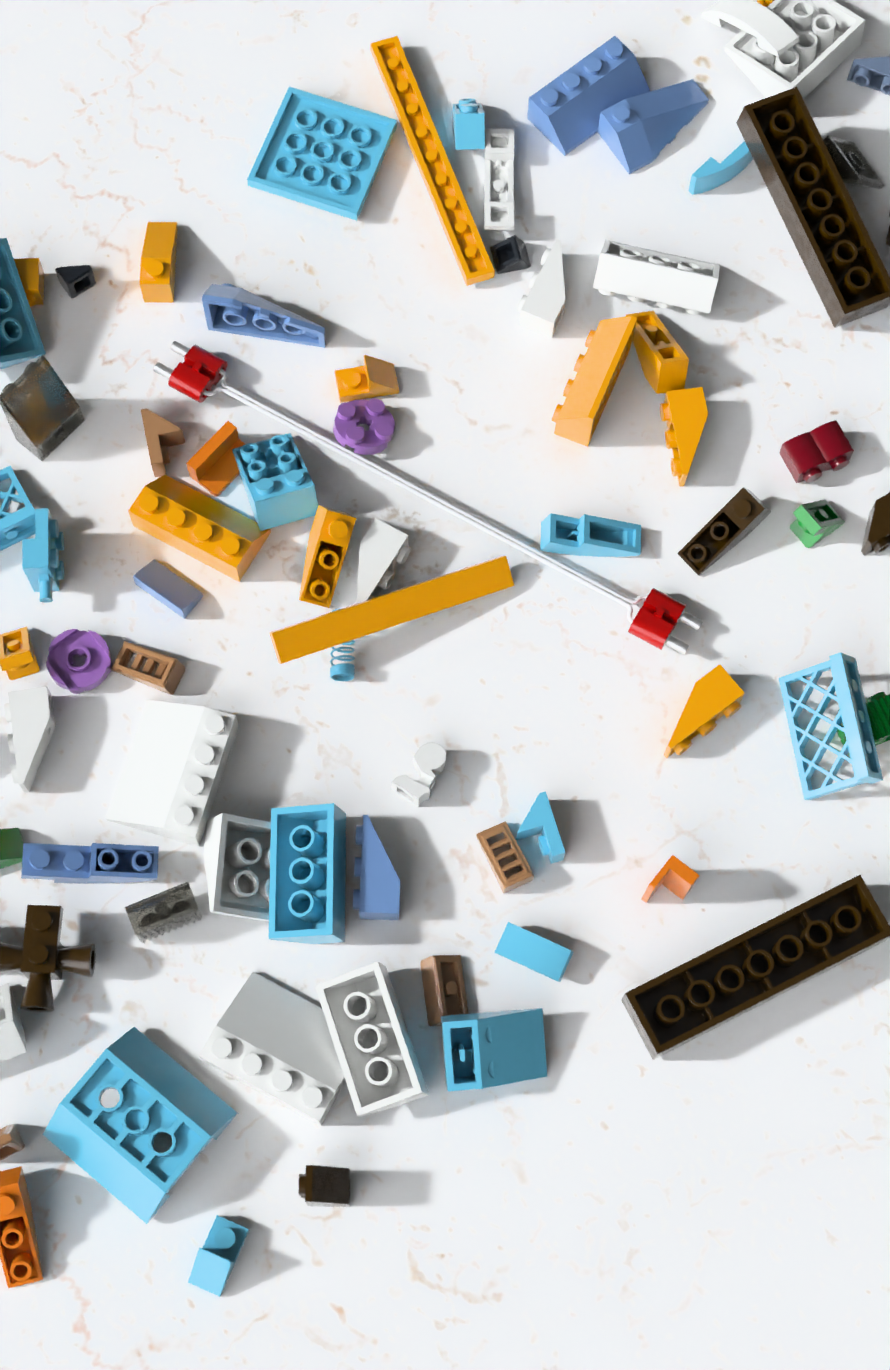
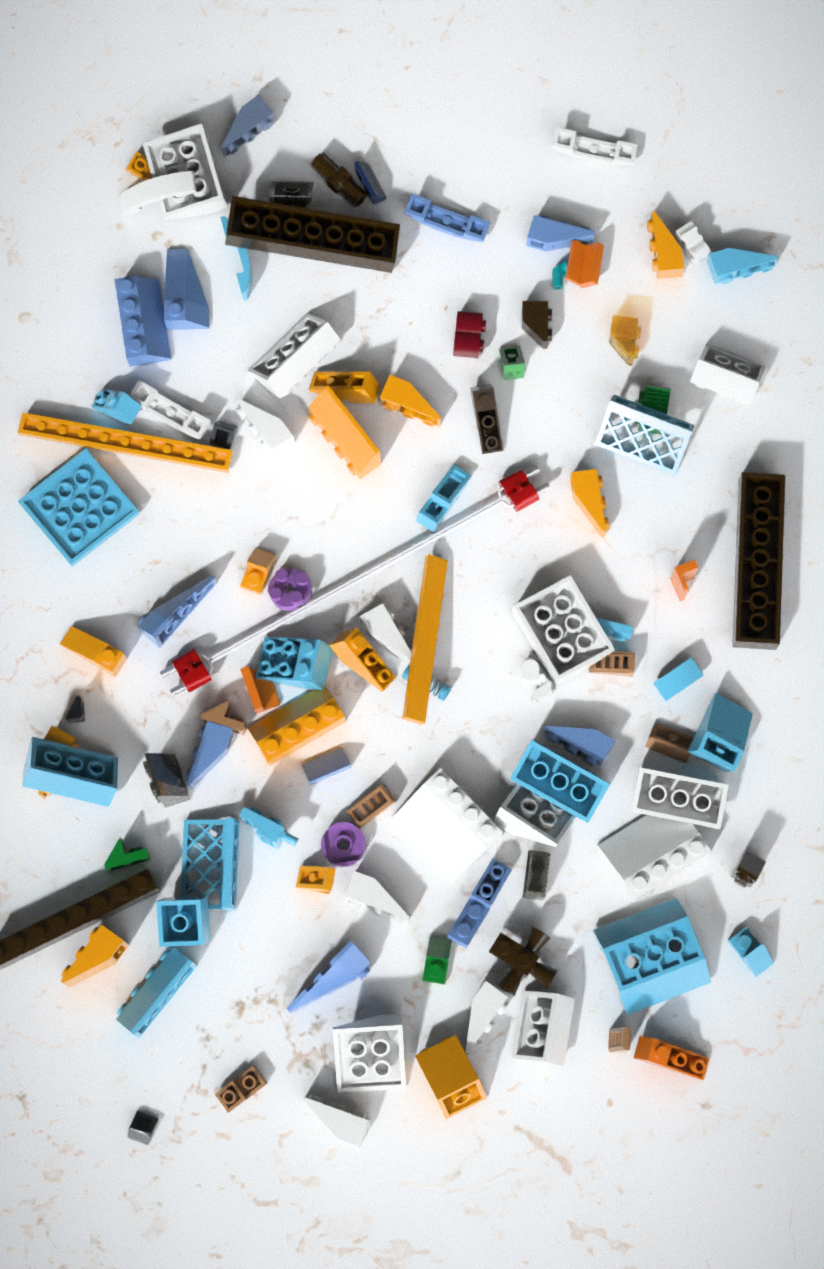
camera: 55 degrees left, 5 degrees up
none -> medium blue slope [185,721,234,789]
none -> white slope [512,575,615,687]

